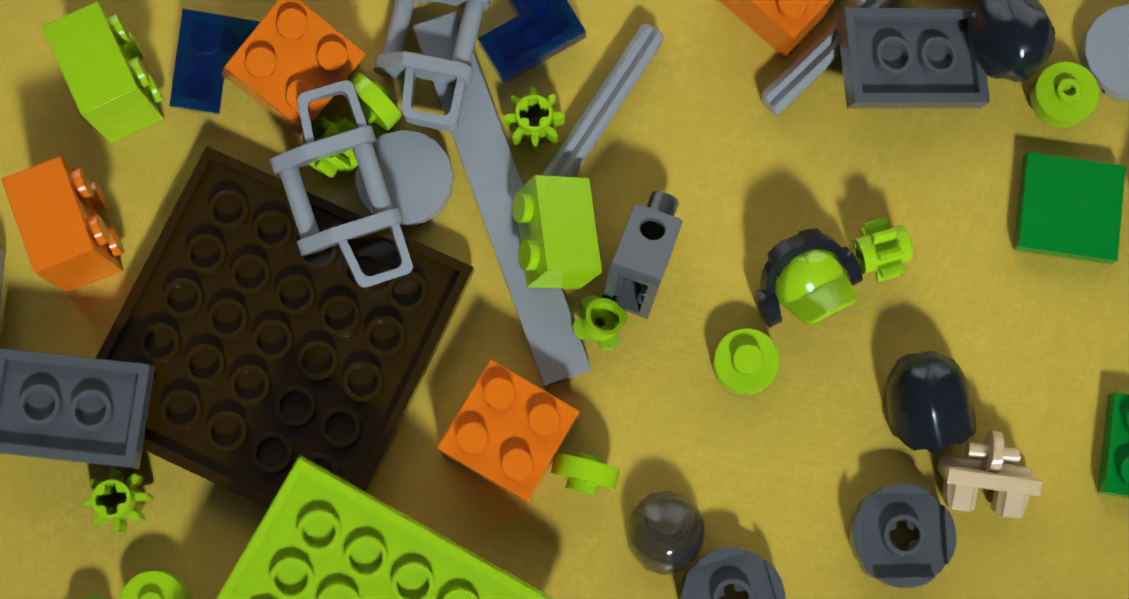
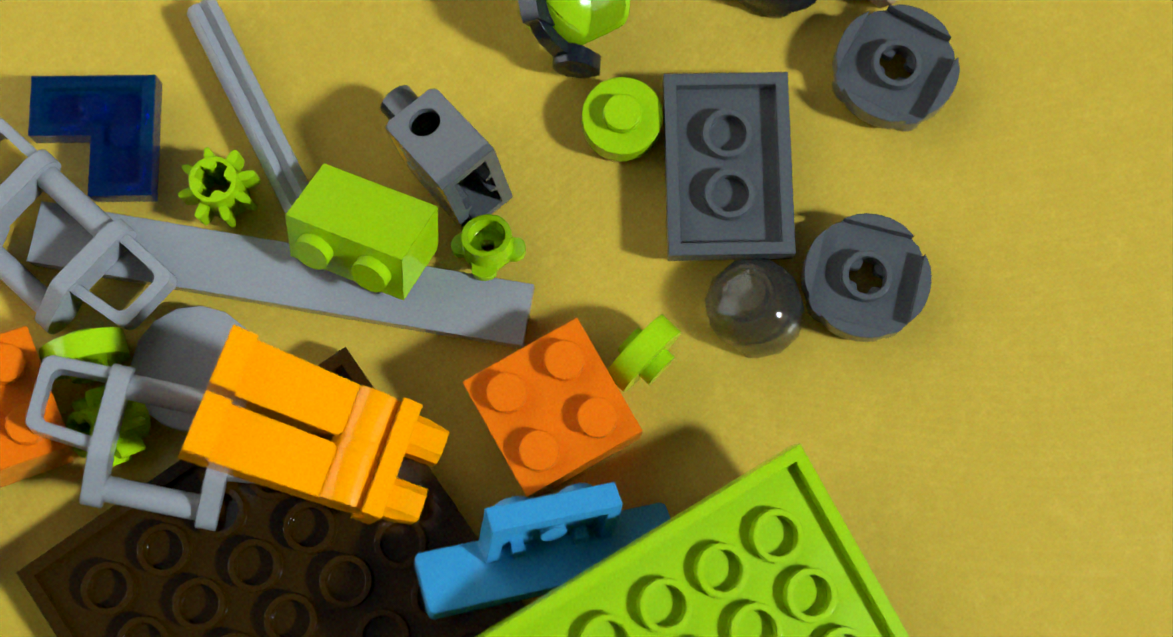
camera: 60 degrees left, 0 degrees up
none -> light orange hips [178,324,449,525]
none -> dark azure bracket [414,482,671,619]
none -> dark grey plate [662,72,796,261]

